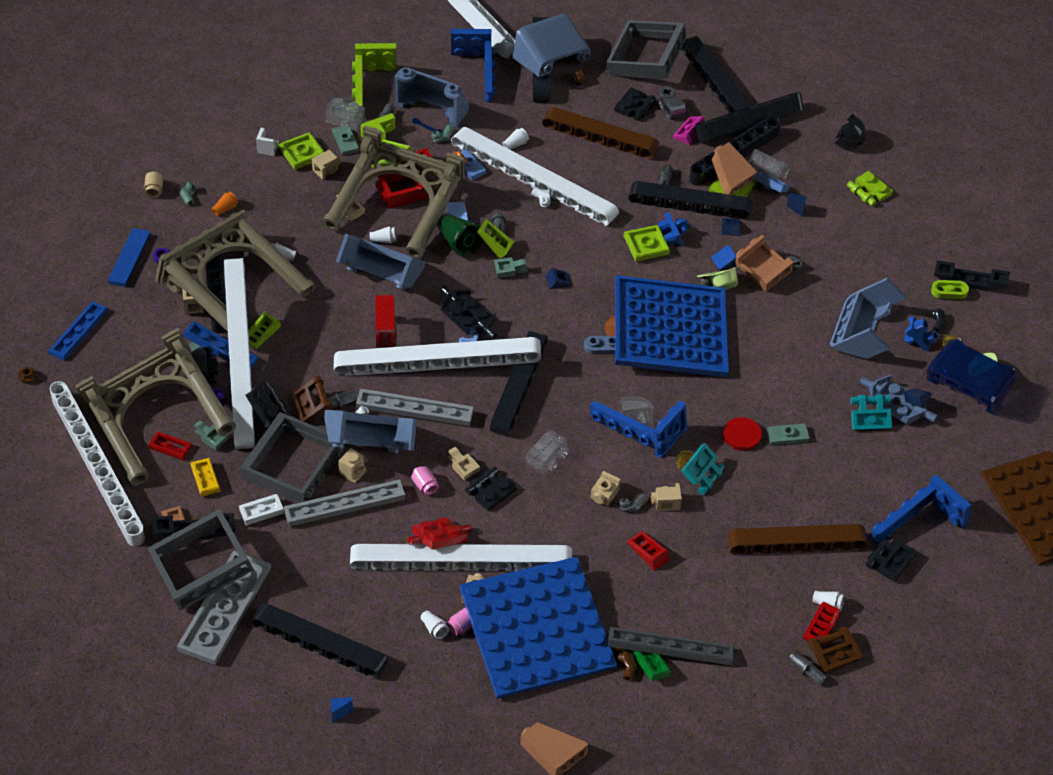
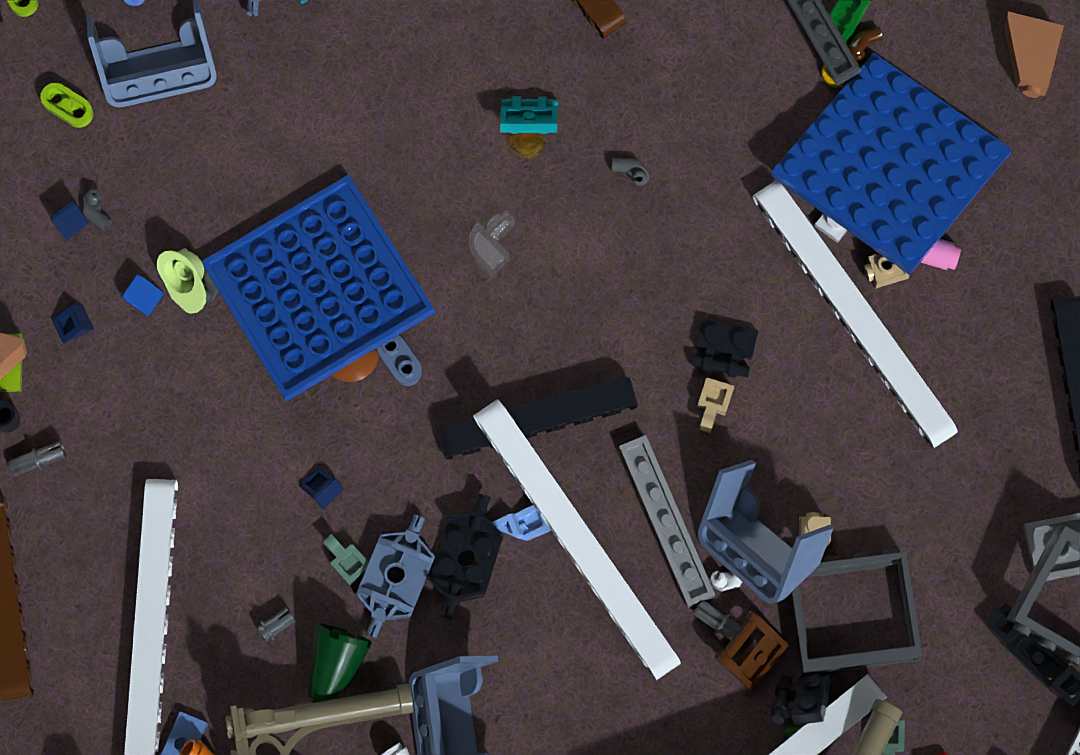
camera: 115 degrees left, 25 degrees up
nougat tile [161,506,185,521] -> none
yellow plate [190,458,220,497] -> none
white plate [239,494,284,525] -> none
light grey plate [284,479,405,527] -> none
red window [375,295,395,348] -> none
red plate [407,517,472,550] -> none
bright pink brick [411,466,439,496] -> none
white cone [421,610,449,639] -> none
light blue slope [447,201,468,220] -> none
lime slope [477,219,514,259] -> none
white cone [502,128,529,150] -> none
clear brick [525,429,568,475] -> none
white arm [531,187,551,207] -> none
blue bracket [590,401,687,458] -> none
tan brick [591,471,620,506] -> none
lime plate [624,225,670,262] -> none
red slope [627,531,670,571] -> none
black beam [628,181,752,220] -> none
tan brick [651,483,682,511] -> none
blue hips [658,212,690,246] -> none
red tile [723,417,762,451] -> none
nougat panel [735,235,793,292] -> none
sand green plate [767,423,810,446] -> none
none -> lime plate [40,83,94,128]
none -> dark blue slope [50,201,89,240]
none -> sand blue plate [356,515,435,639]

